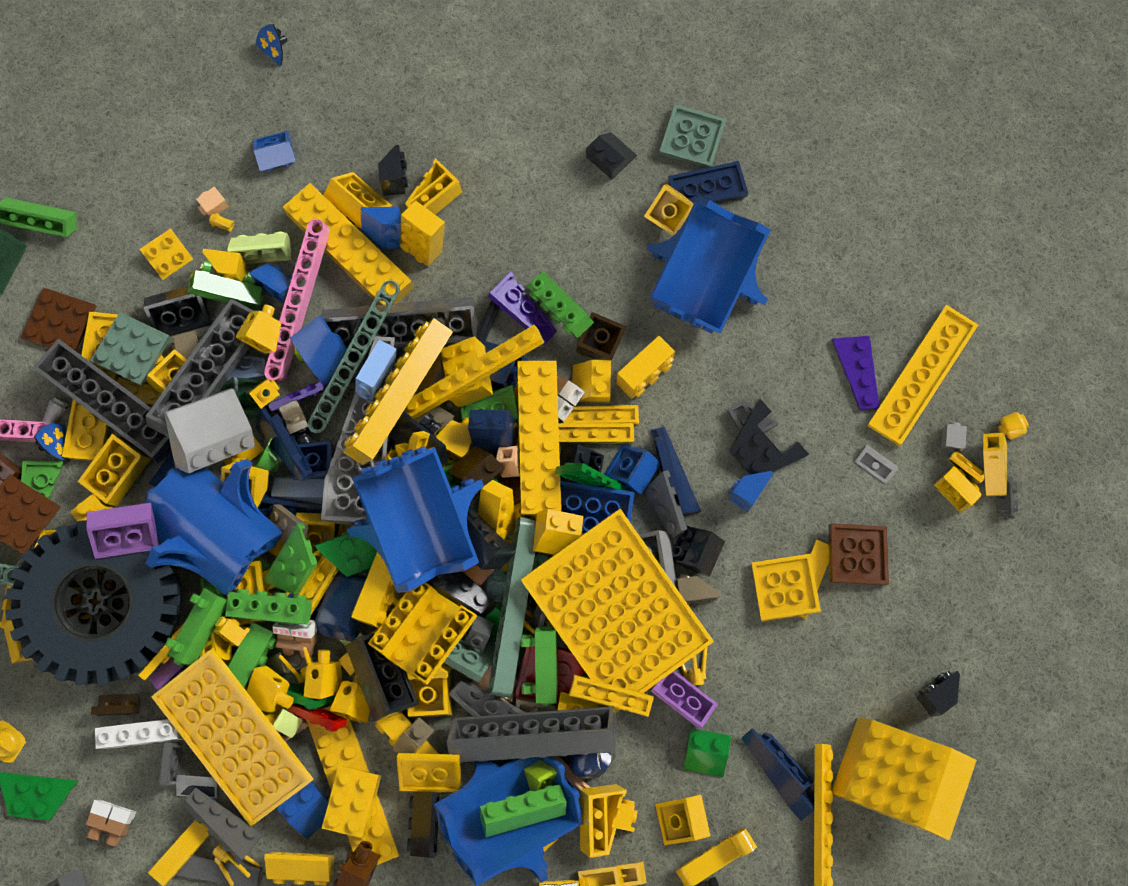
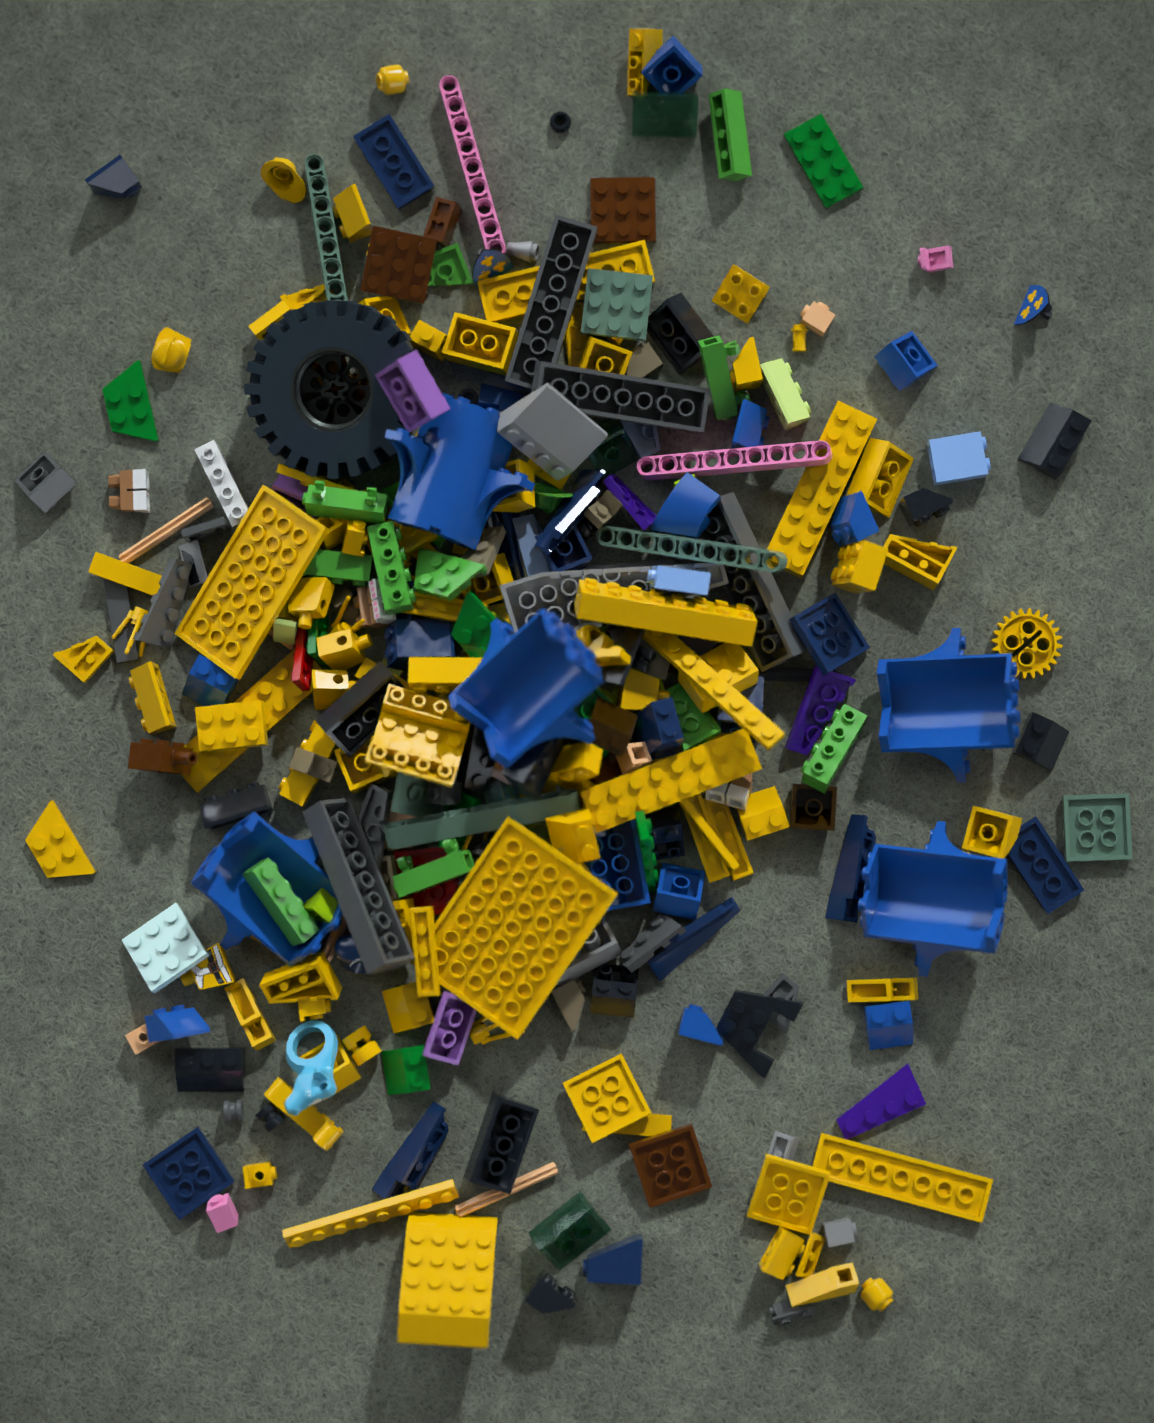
camera: 75 degrees right, 10 degrees up
dark brown bracket [91,694,140,716] -> none
yellow torso [236,305,281,354] -> none
yellow brick [249,378,280,409] -> none
yellow tile [397,753,462,793] -> none
yellow brick [616,336,675,400] -> none
none -> light nougat axle [119,498,214,563]
none -> medium azure animal [284,1020,338,1116]
none -> yellow wheel [341,1025,382,1066]
none -> yellow slope [382,981,435,1034]
none -> light nougat axle [455,1162,558,1217]
none -> black slope [464,1092,539,1194]
none -> clear green slope [528,1191,611,1271]
none -> dark blue slope [583,1234,643,1285]
none -> yellow tile [678,798,740,871]
none -> yellow plate [747,1154,830,1235]
none -> green plate [783,113,863,209]
none -> dark blue plate [789,592,870,675]
none -> dark blue wedge [825,814,876,923]
none -> yellow slope [847,977,918,1002]
none -> blue slope [863,1000,913,1050]
none -> blue cylinder [877,628,1020,783]
none -> bright pink bracket [918,245,953,273]
none -> light blue brick [927,431,991,486]
none -> yellow gear [990,608,1063,679]
none -> black slope [1018,403,1092,480]

